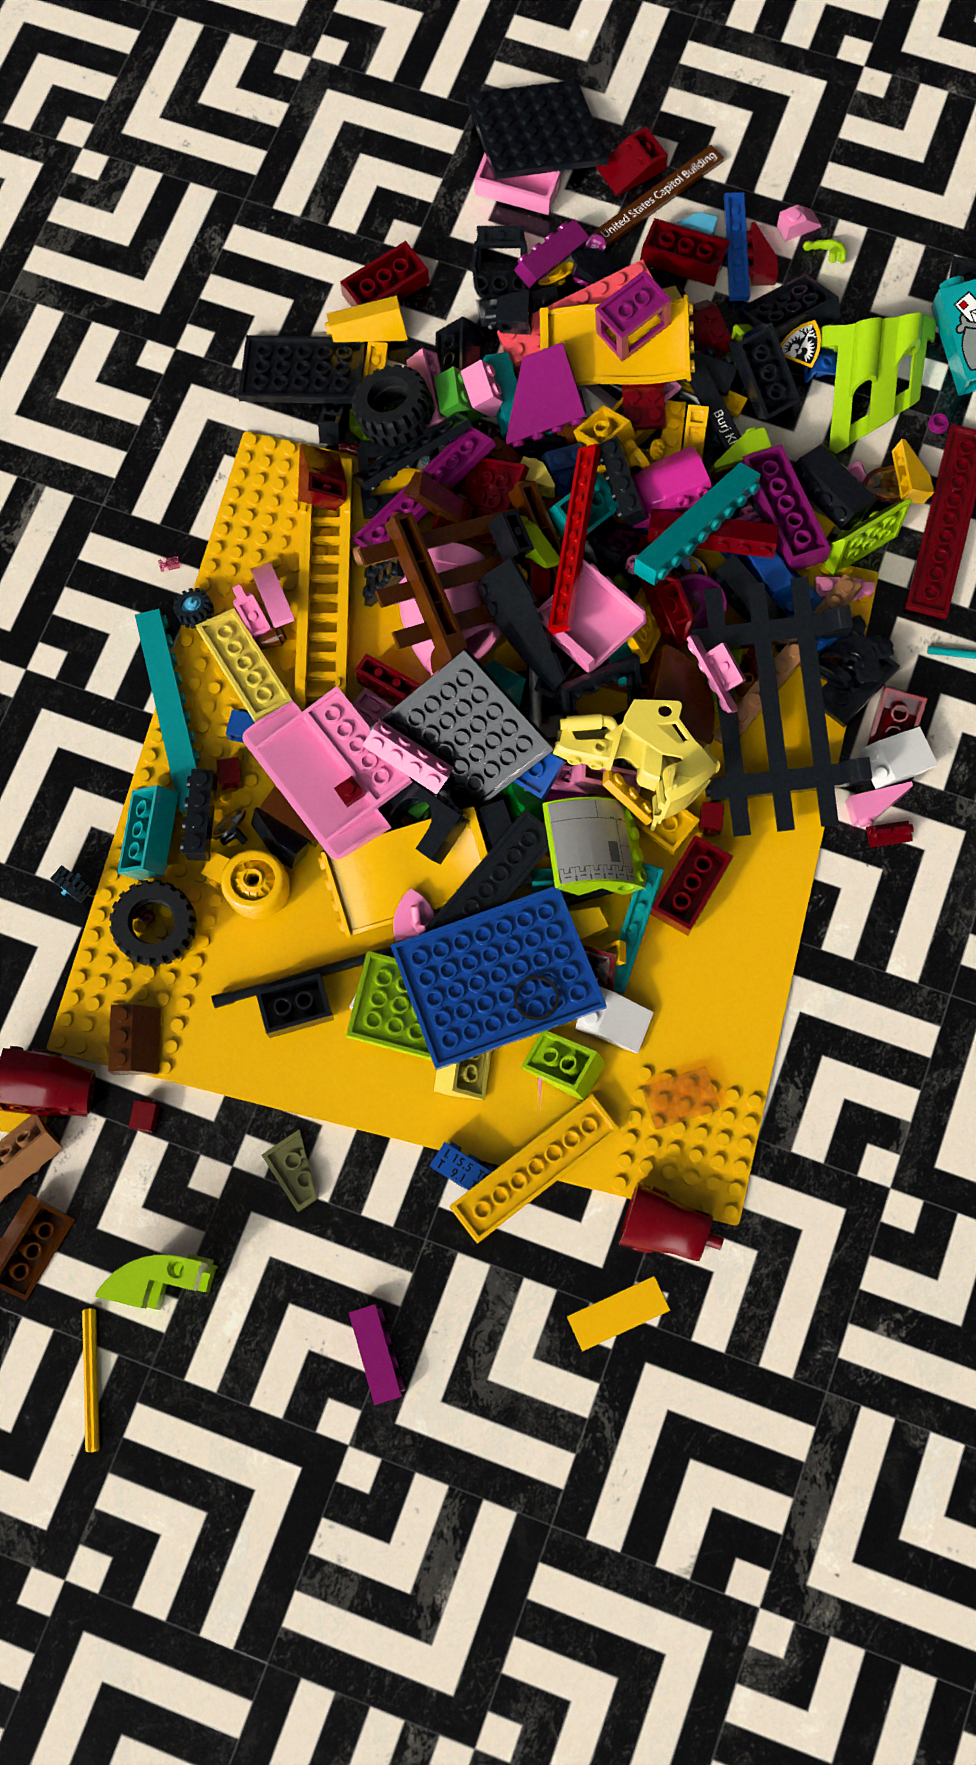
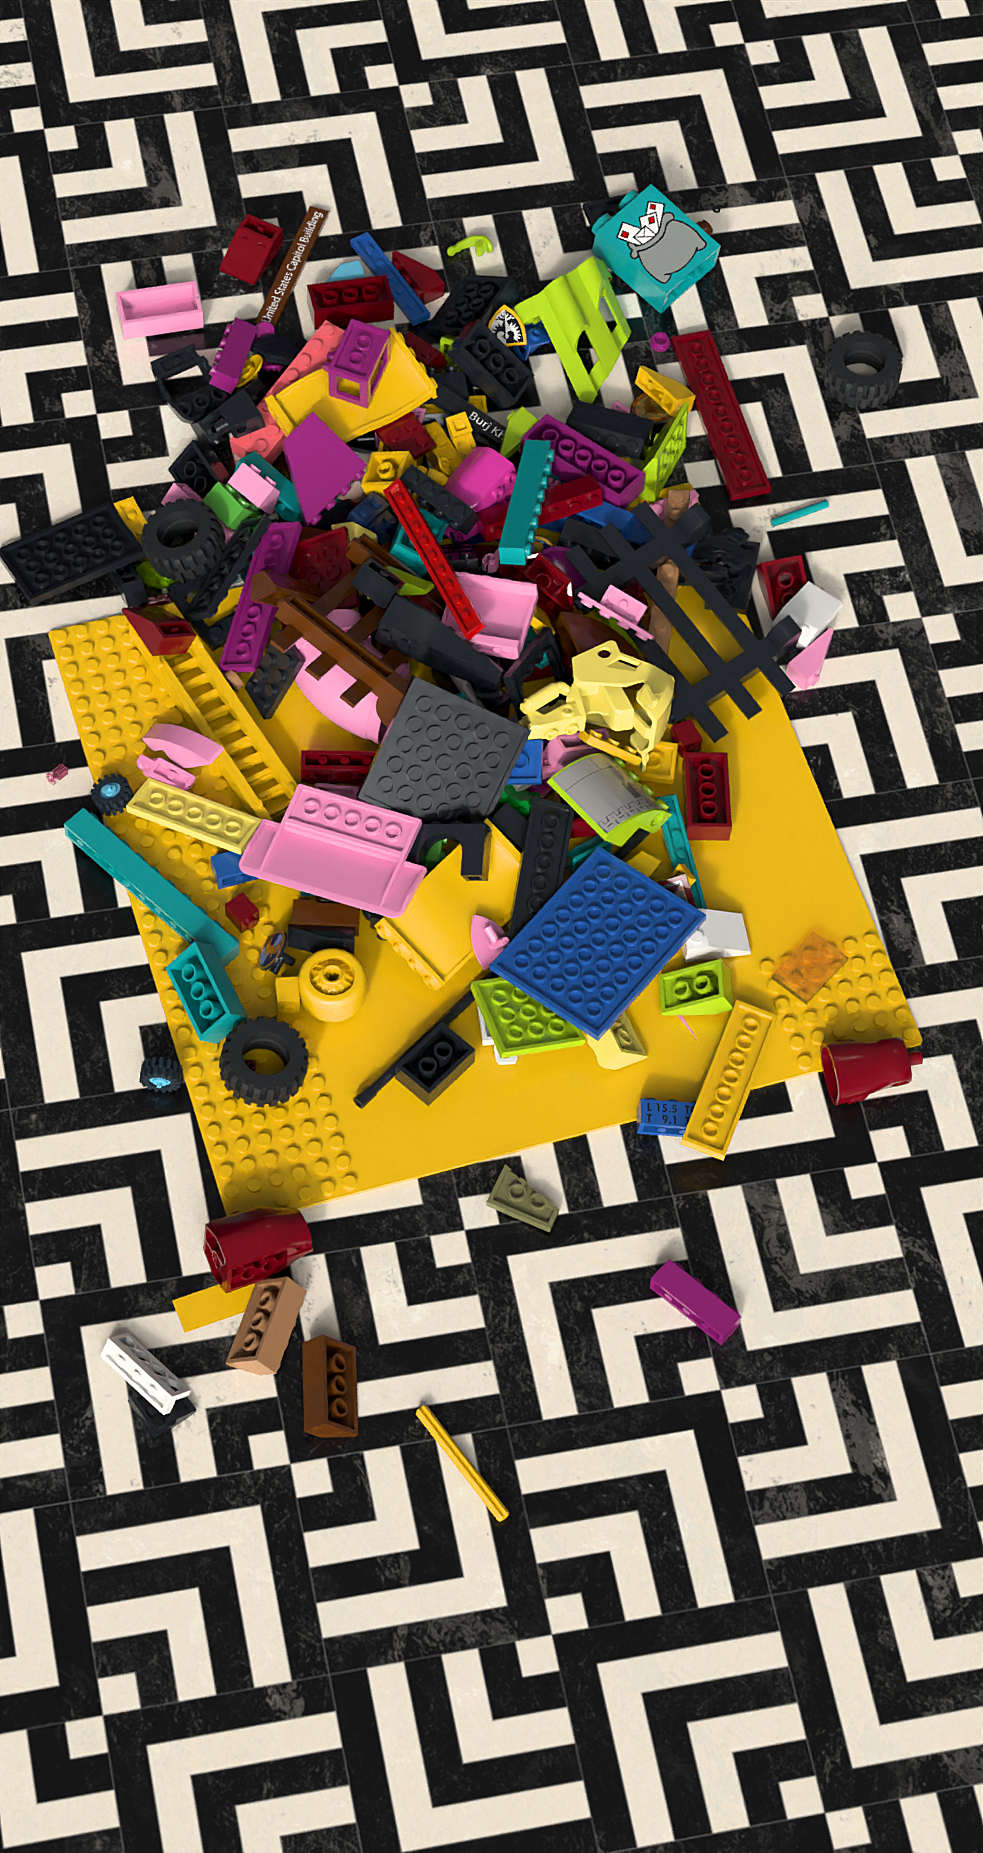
camera: 40 degrees left, 15 degrees down
lime slope [95,1254,218,1310] -> none
reddish brown slope [108,1004,161,1075] -> none
dark red brick [128,1098,161,1133] -> none
black brick [180,769,218,861] -> none
reddish brown cone [255,626,287,650] -> none
yellow slope [325,295,408,342] -> none
dark red plate [334,776,365,808] -> none
dark red brick [340,241,429,307] -> none
bright pink brick [362,719,453,794] -> none
black plate [466,80,609,180] -> none
black piece [514,976,559,1021] -> none
yellow sticker [567,1276,670,1351] -> none
bright pink slope [777,205,821,242] -> none
dark red hinge [866,821,914,848] -> none

